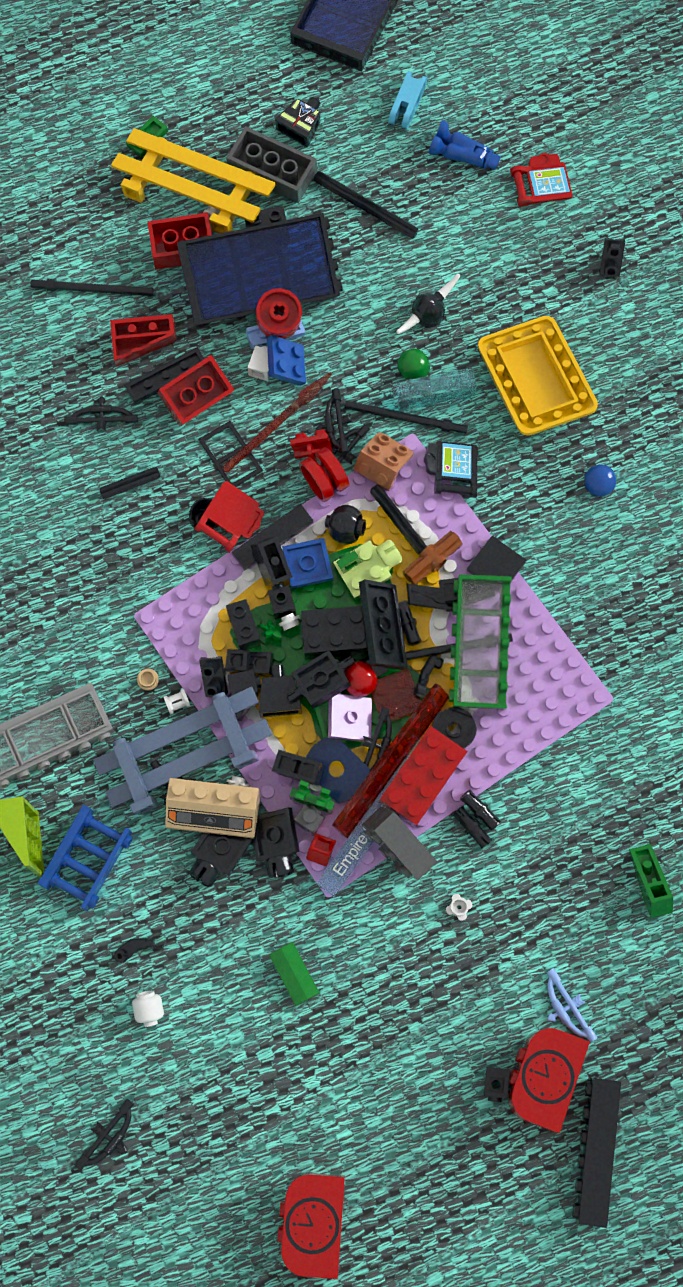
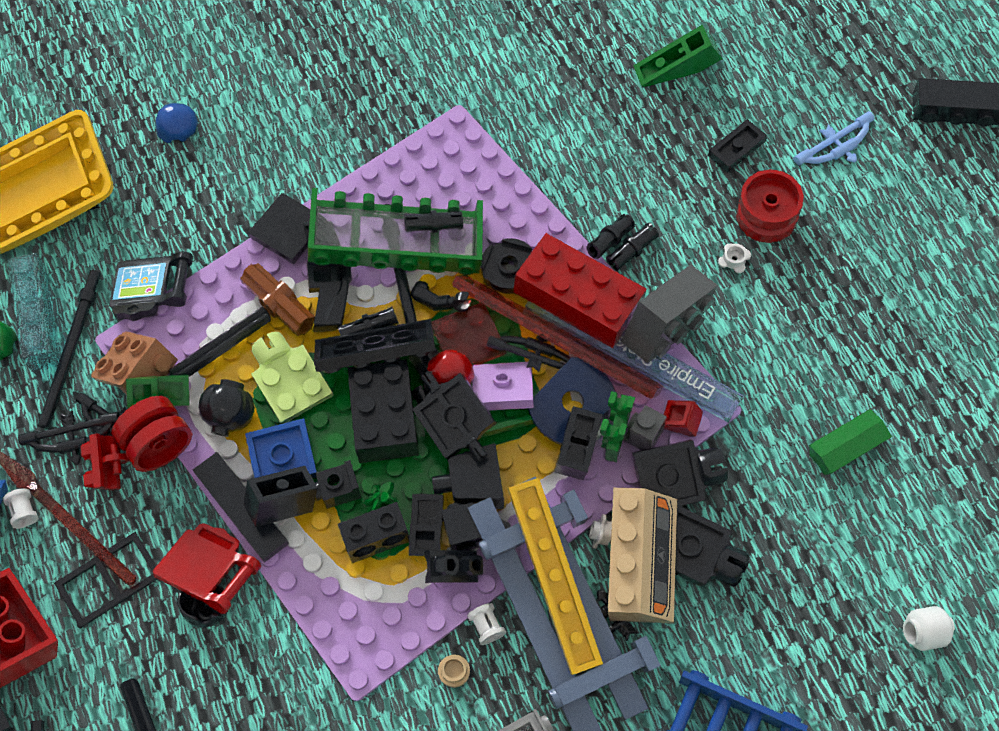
camera: 90 degrees left, 10 degrees down
black arm [114,935,164,963] -> none
white plate [279,613,300,631] -> none
green plate [336,550,362,574] -> none
black brick [484,1067,510,1102] -> none
red brick [508,1028,590,1133] -> none
none -> white bush [3,488,39,529]
none -> green slope [126,375,190,409]
none -> black pin [404,210,463,233]
none -> yellow plate [507,478,603,675]
none -> black plate [708,119,767,173]
none -> red wheel [736,169,804,243]

